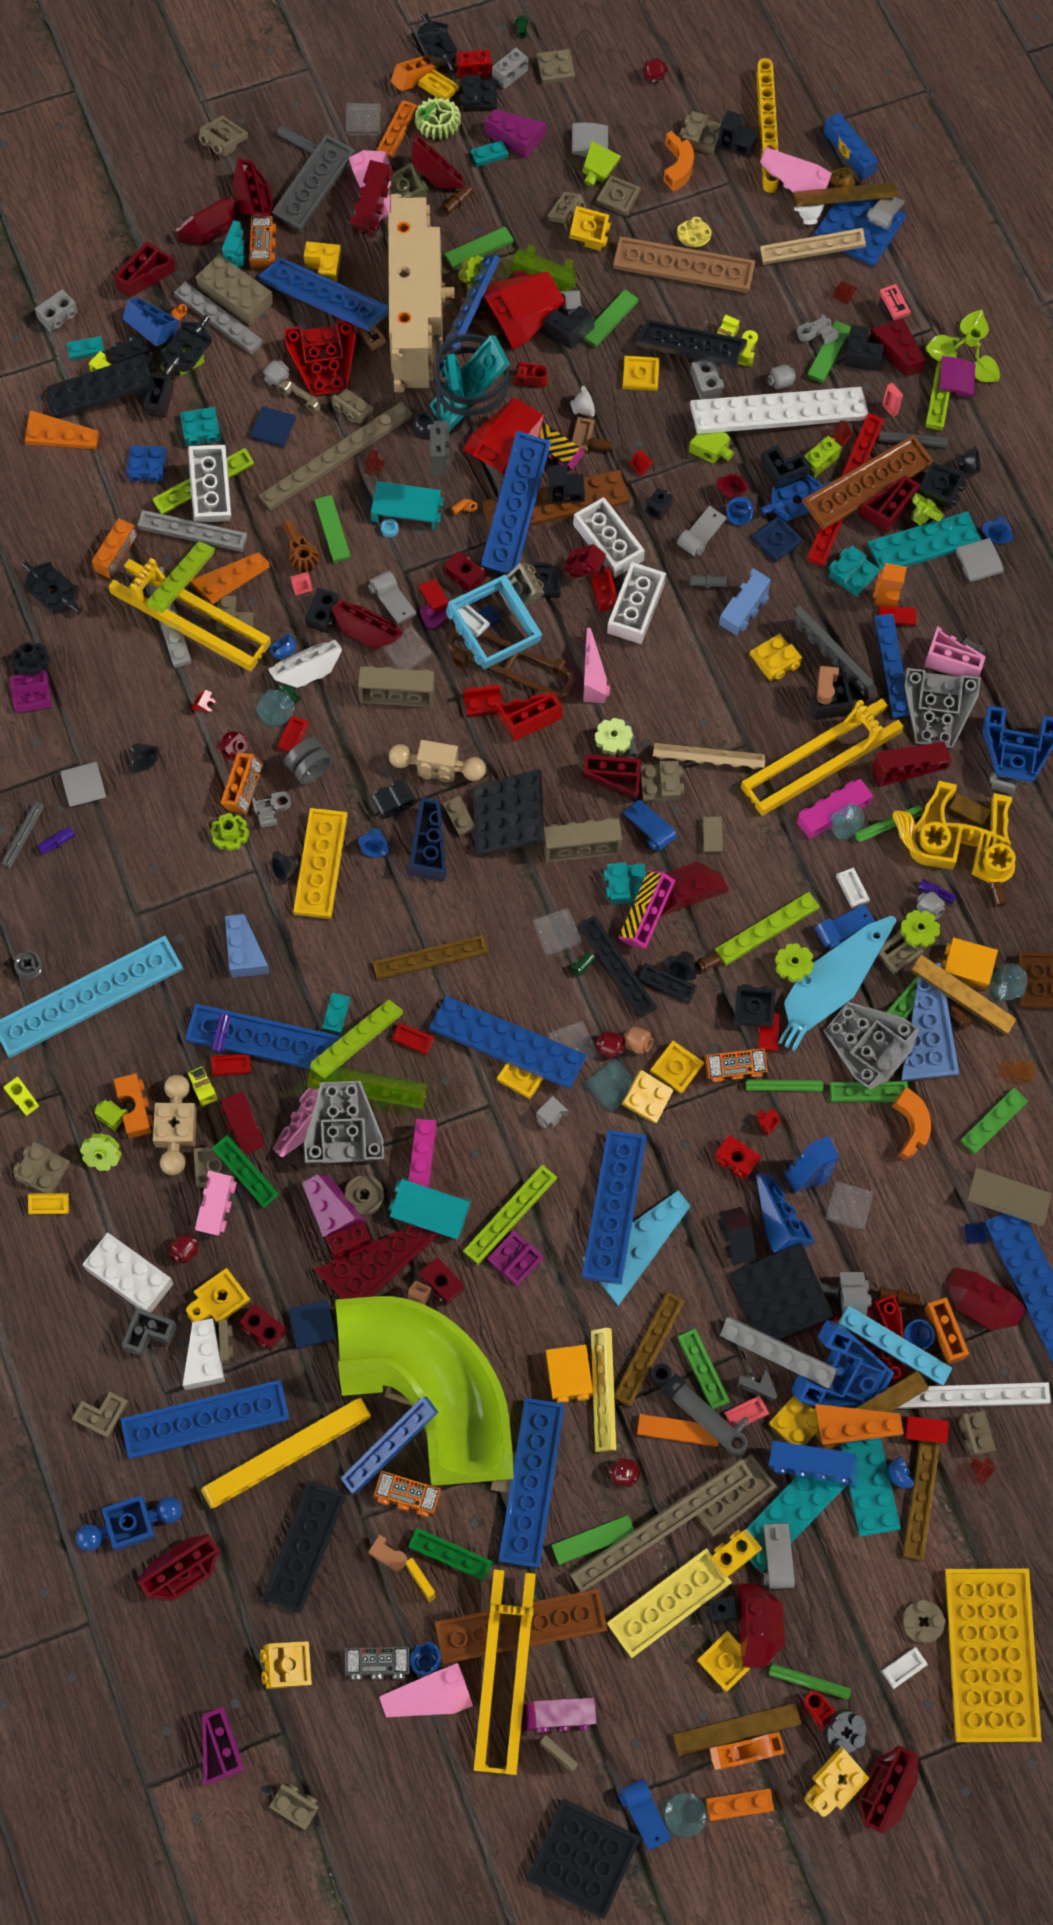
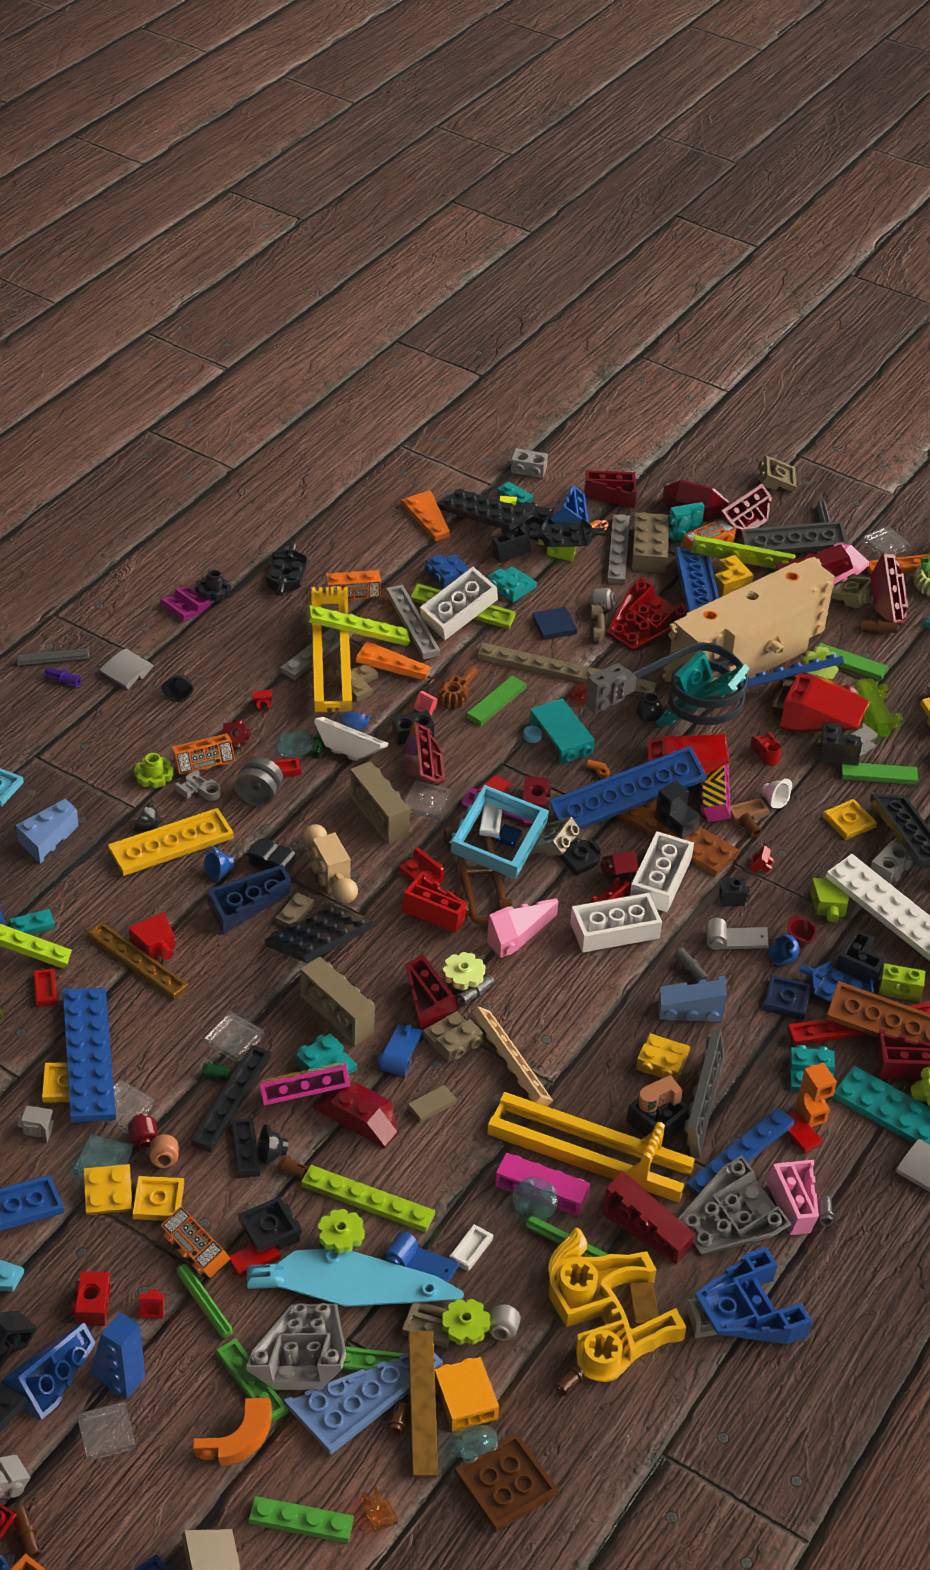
camera: 55 degrees right, 25 degrees down
dark tan bracket [332,388,373,425] -> none
light grey door [368,570,416,624] -> none
dark purple axle [918,878,956,904] -> none
none -> red torso [129,912,175,960]
none -> lime plate [690,535,795,569]

